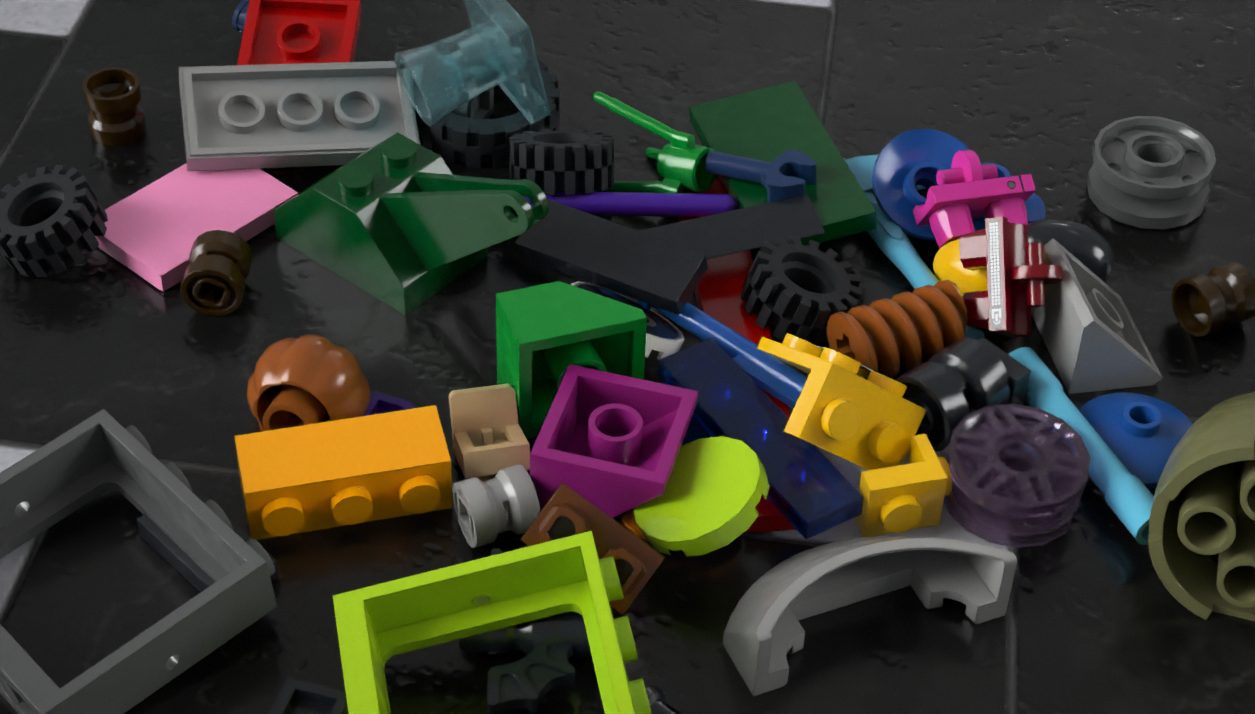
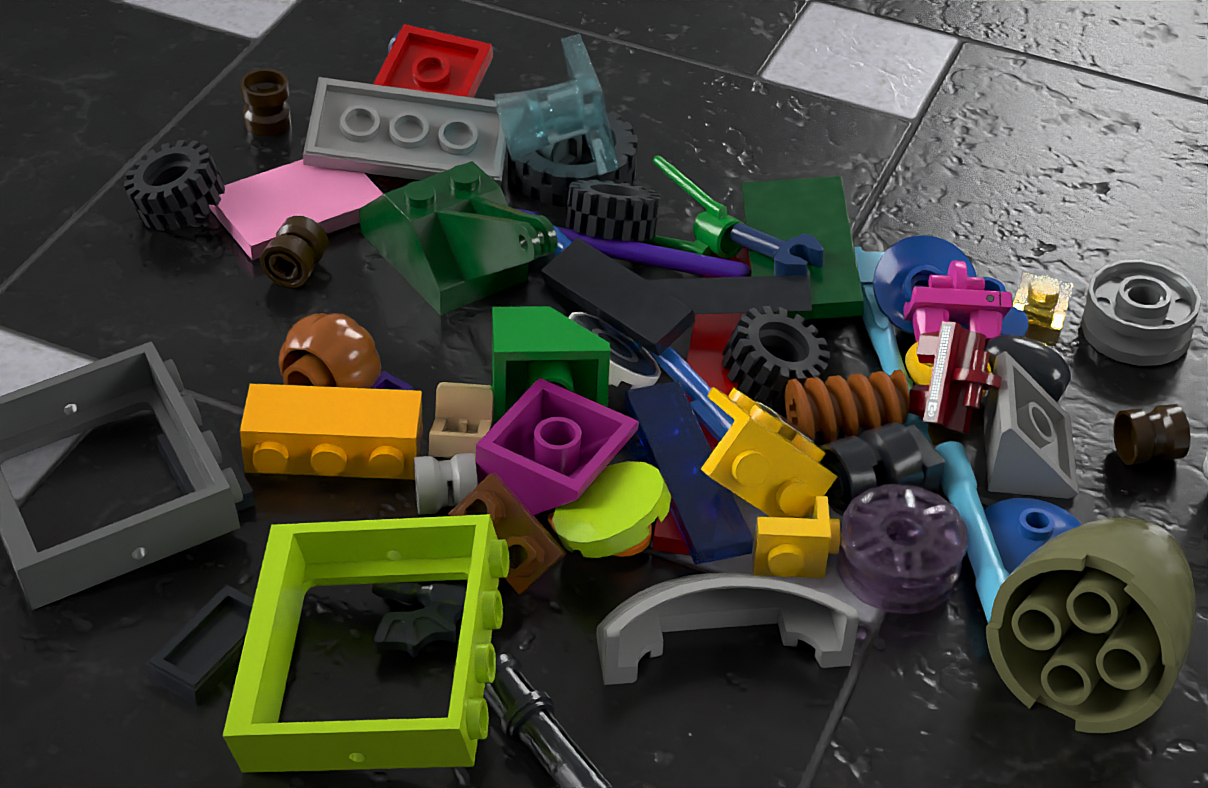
camera: 15 degrees right, 0 degrees up
none -> clear yellow plate [1012,271,1074,331]

